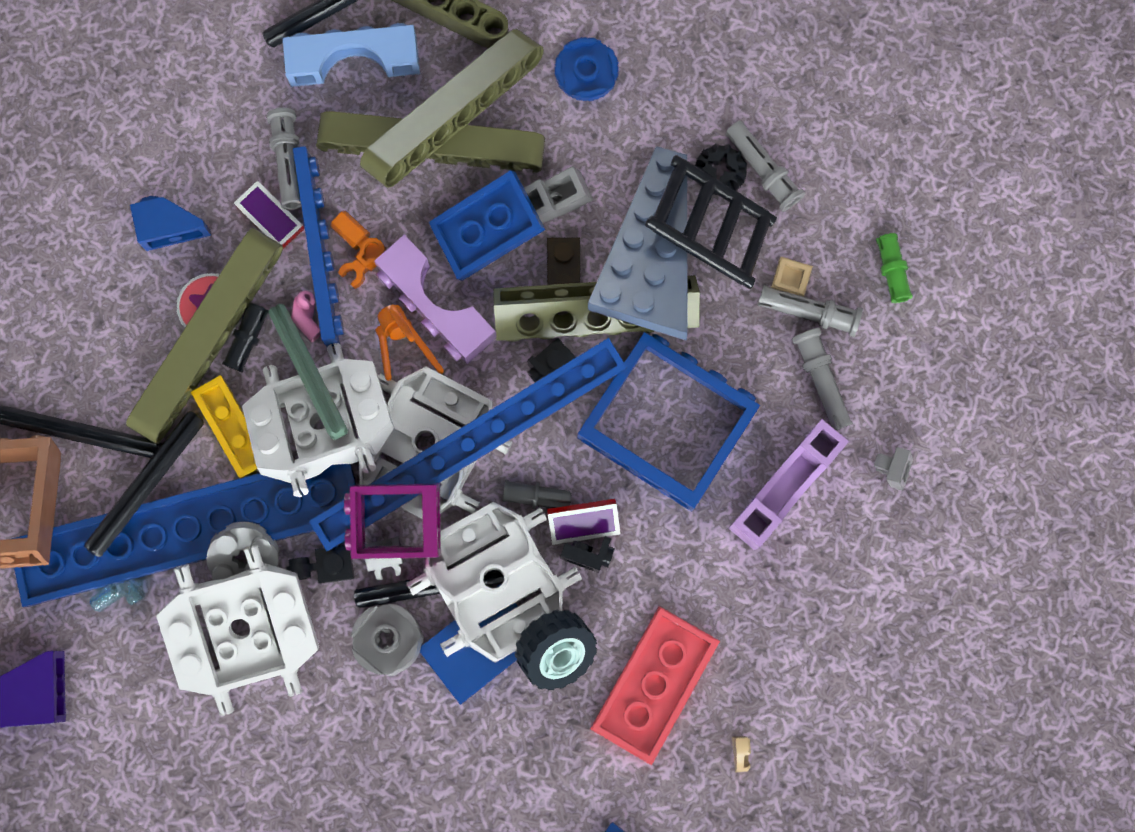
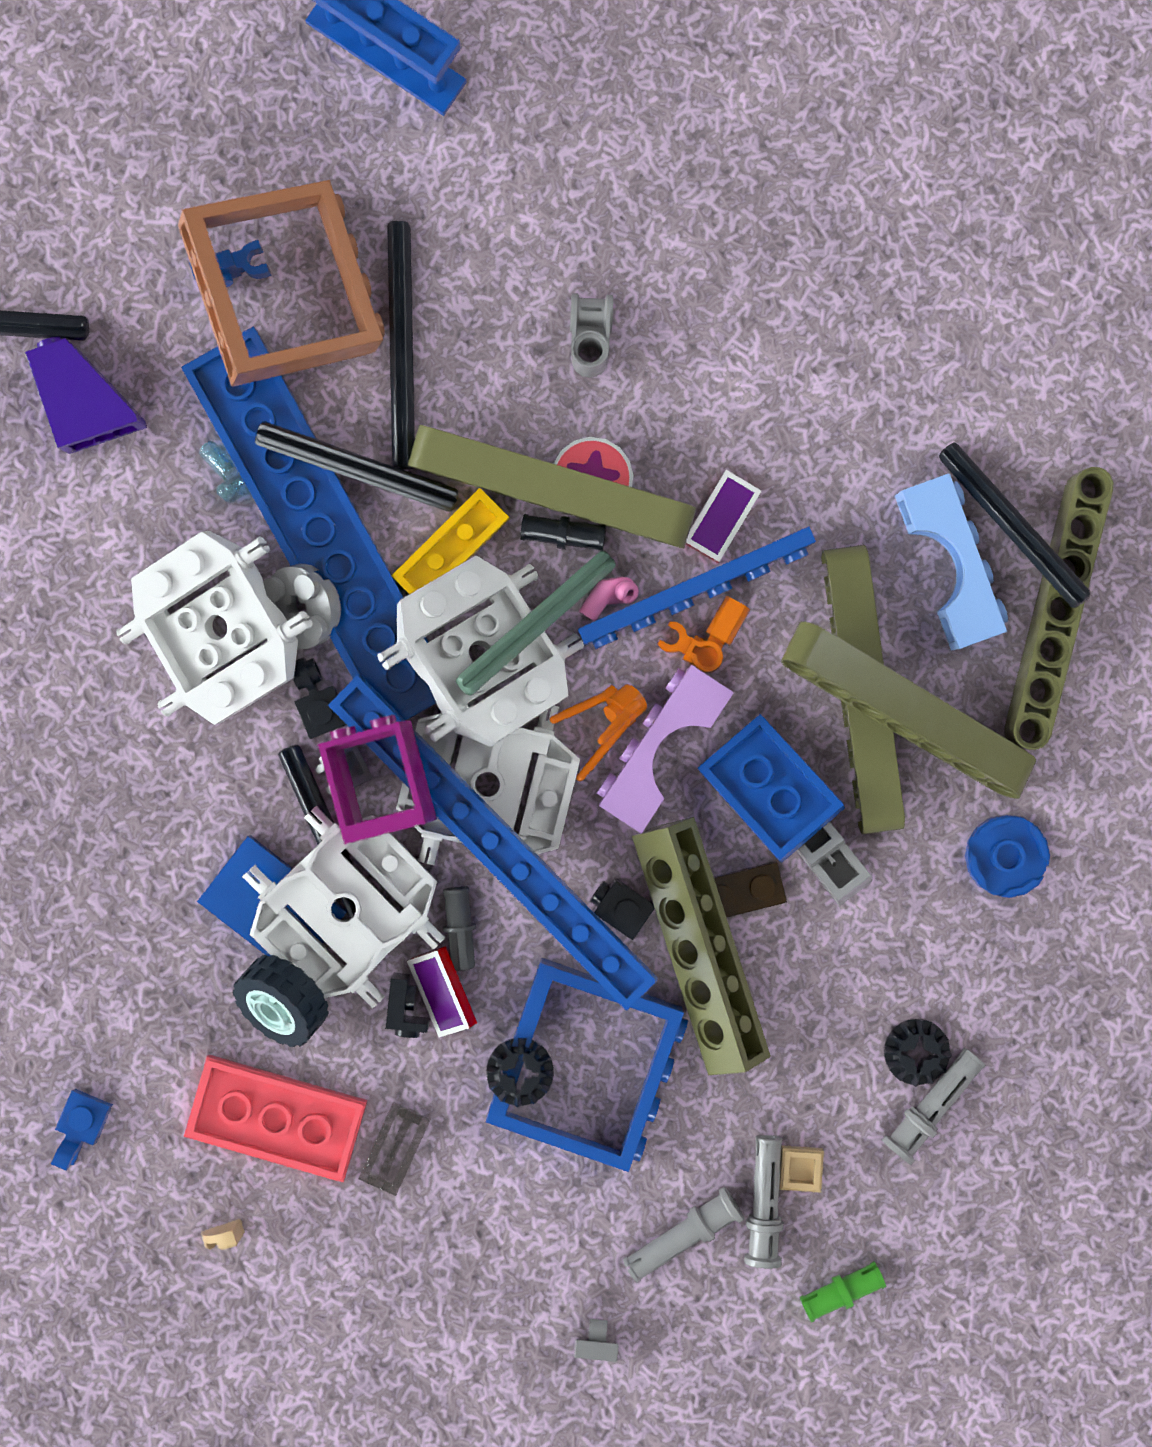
camera: 80 degrees right, 10 degrees up
blue slope [130,196,212,251] -> none
light grey pin [266,108,301,210] -> none
light grey plate [351,604,424,676] -> none
sand blue wing [588,146,688,341] -> none
black bar [645,155,777,289] -> none
lavender arch [729,419,849,551] -> none
none -> clear smoke tile [358,1101,431,1196]
none -> black gear [486,1038,554,1107]
none -> light grey piece [570,293,613,378]

